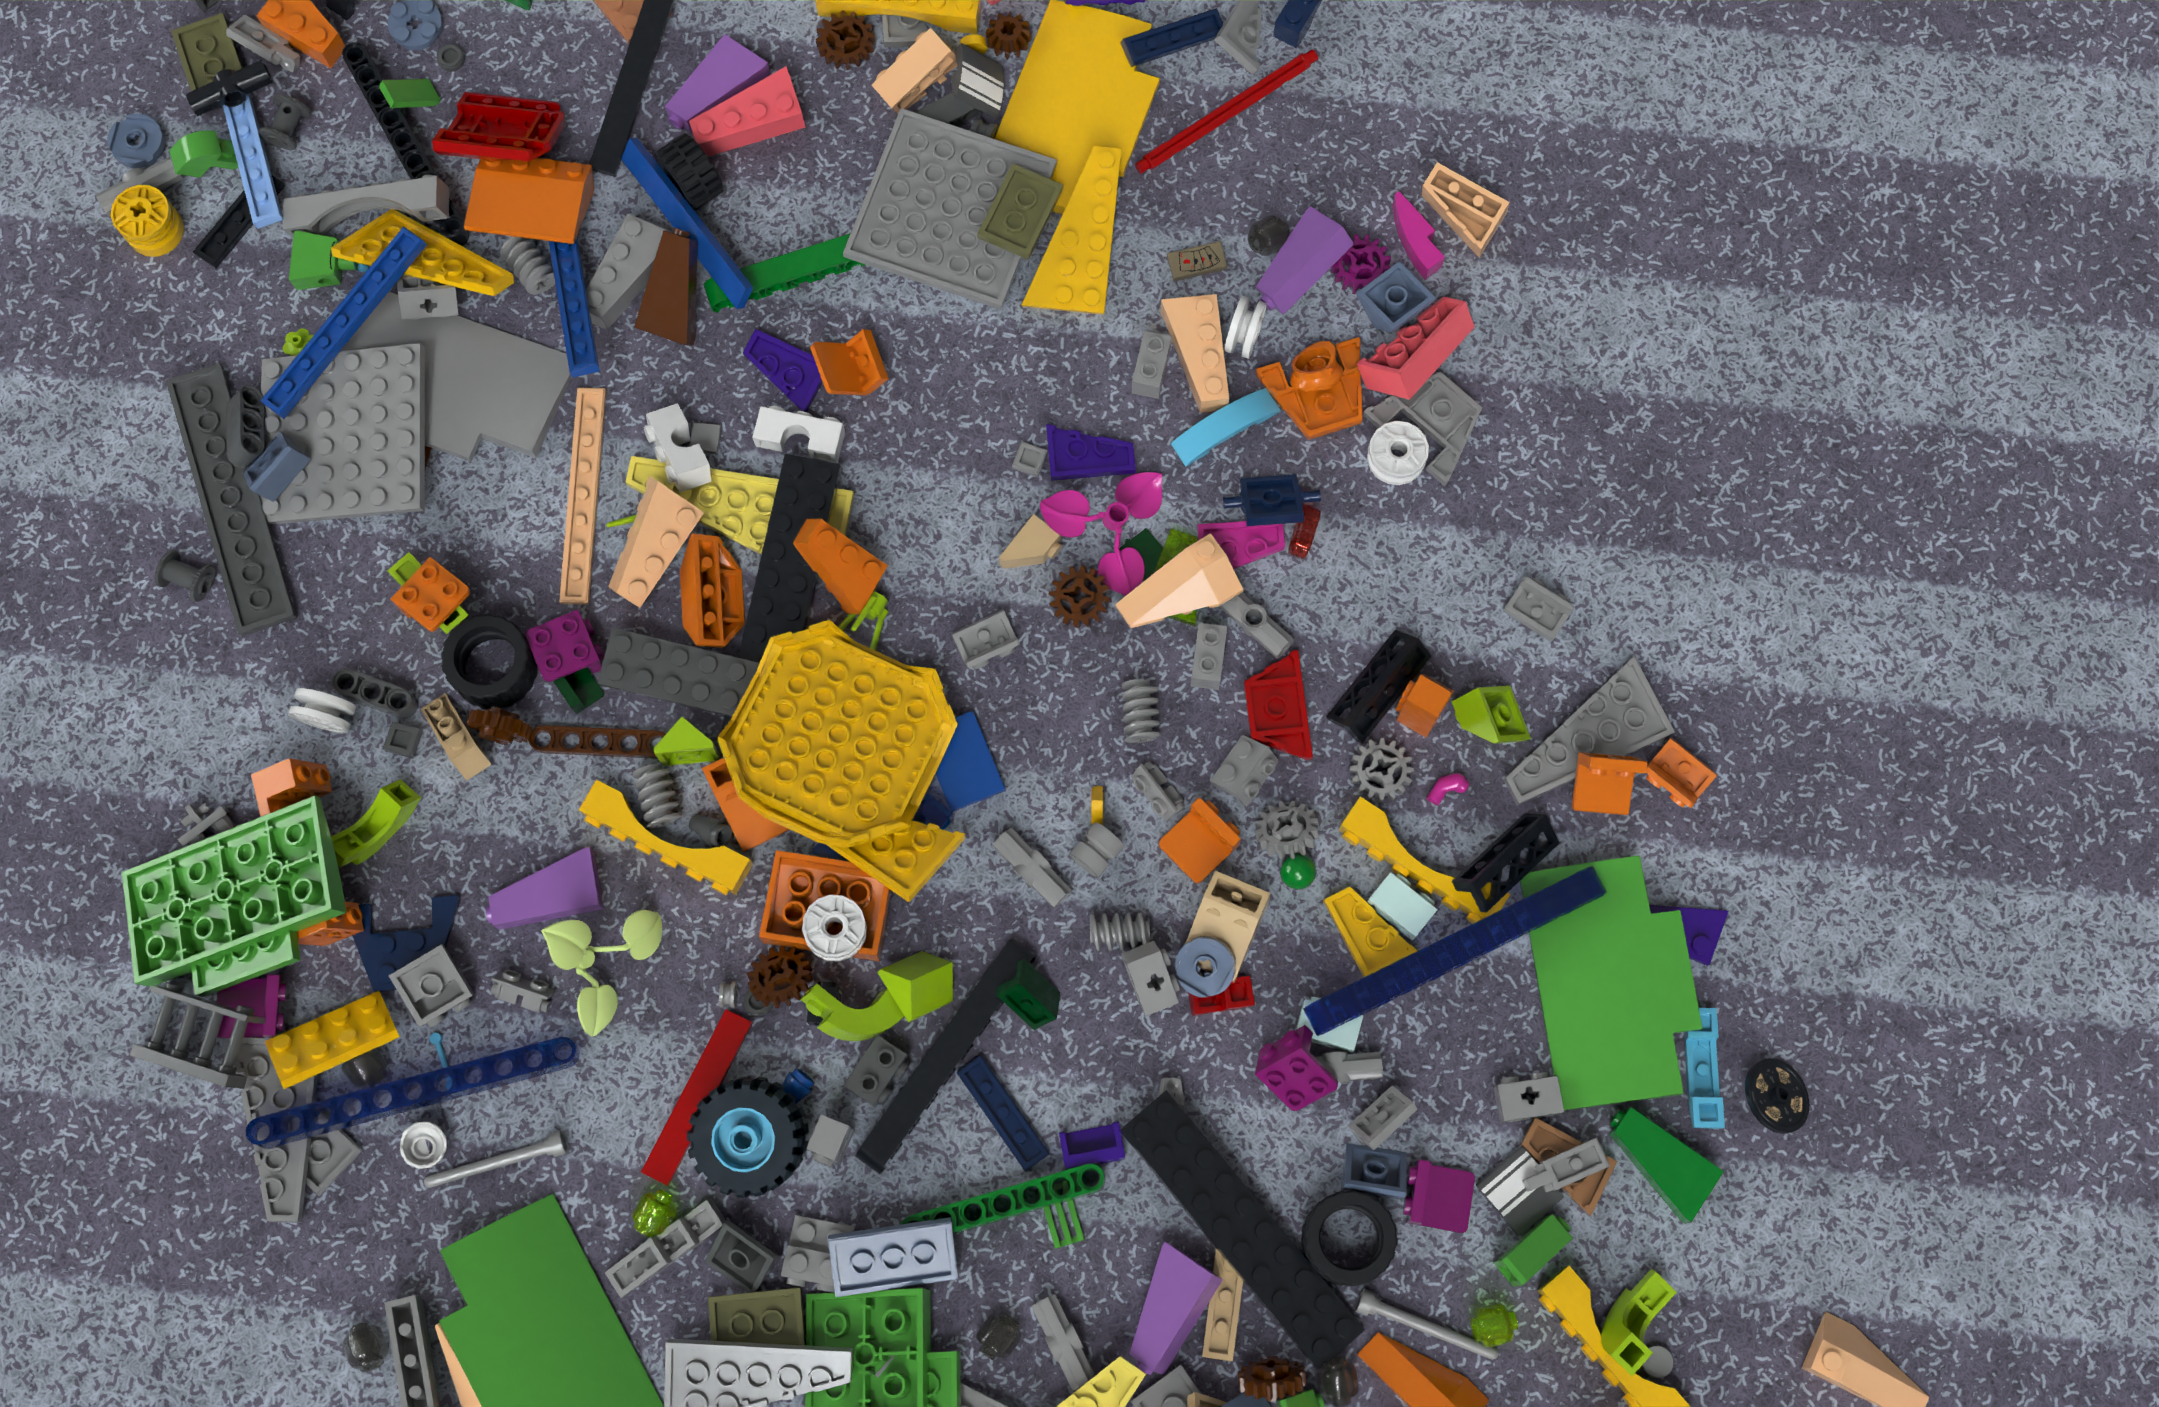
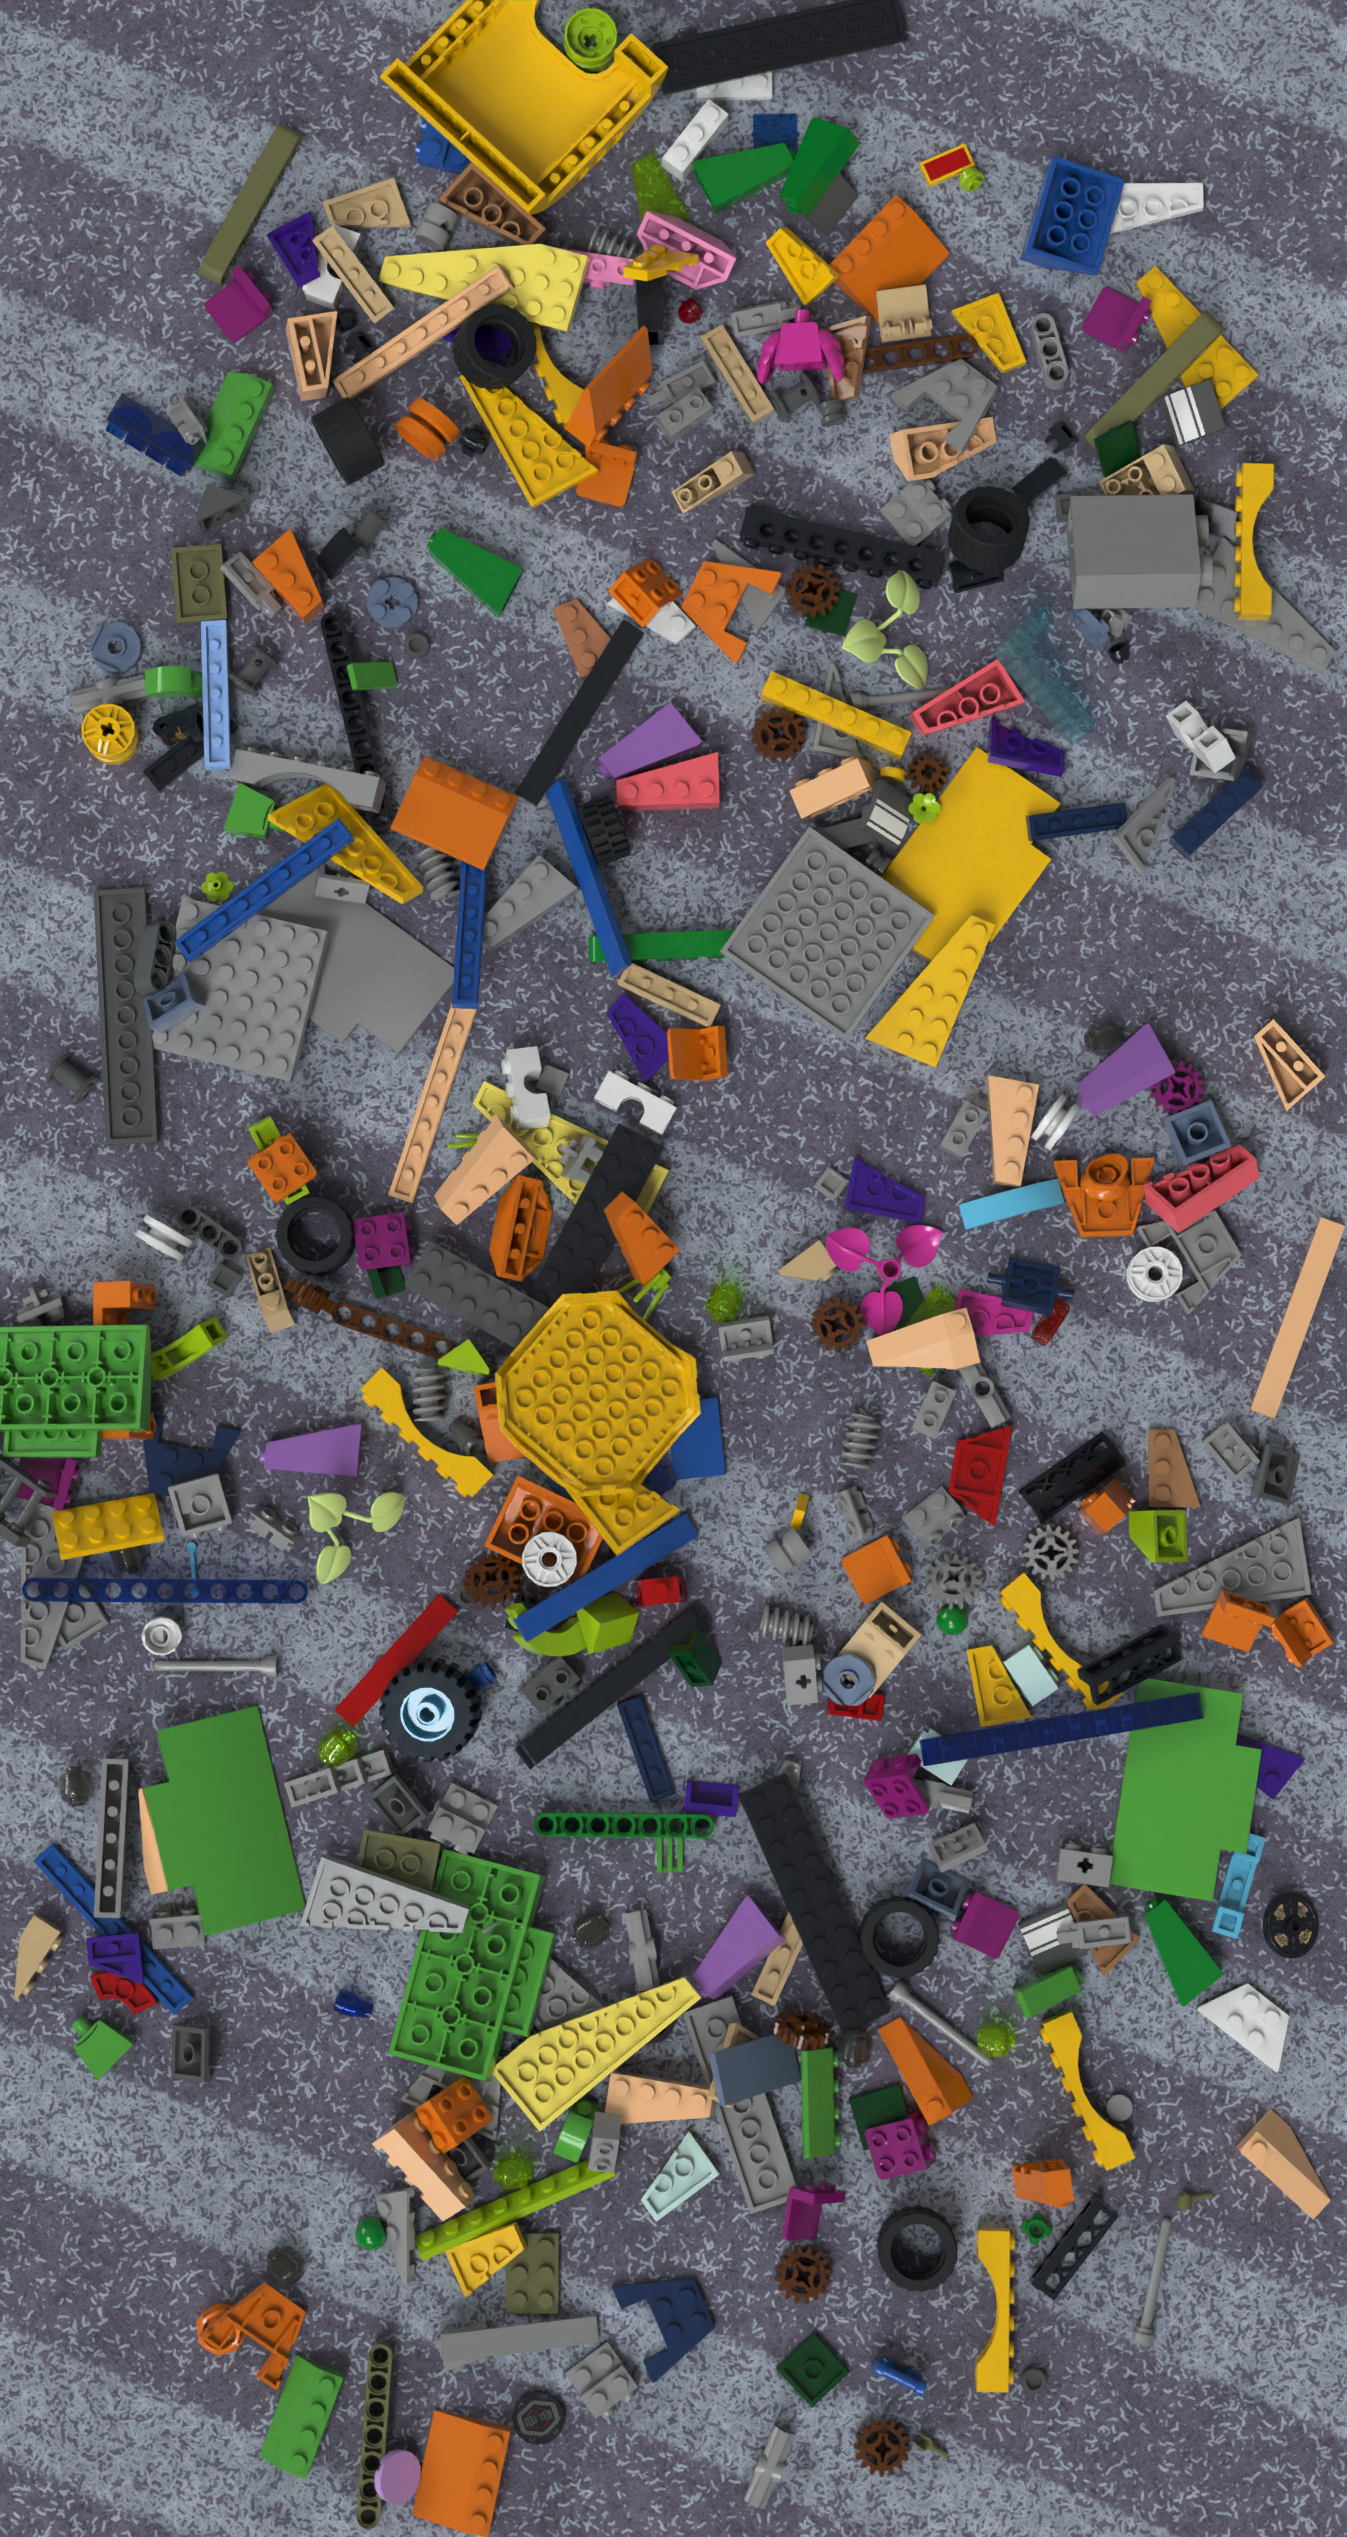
camera: 15 degrees right, 10 degrees up
black piece [186,60,273,117] -> none
red wedge [432,92,565,161] -> none
reddish brown slope [634,228,698,346] -> none
light grey bush [719,981,738,1008] -> none
light grey brick [806,1114,854,1167] -> none
tile [828,1217,958,1297] -> none
olive plate [977,163,1063,260] -> none
light grey piece [993,828,1072,909] -> none
red piece [1135,49,1318,174] -> none
dark tan tile [1167,241,1227,282] -> none
dark pink slope [1392,191,1445,280] -> none
dark pink arm [1426,773,1469,806] -> none
lime arch [1601,1268,1677,1376] -> none
none -> black leg [153,707,204,746]
none -> blue tile [513,1514,699,1642]
none -> light grey hips [558,1135,604,1183]
none -> tan plate [617,963,721,1028]
none -> red torso [635,1576,687,1606]
none -> clear neon green head [705,1283,743,1323]
none -> lime plant [908,793,941,824]
none -> medium nougat wing [1148,1429,1201,1508]
none -> white wing [1196,1983,1289,2073]
none -> light nougat tile [1250,1217,1345,1419]
none -> dark grey slope [1250,1445,1300,1505]

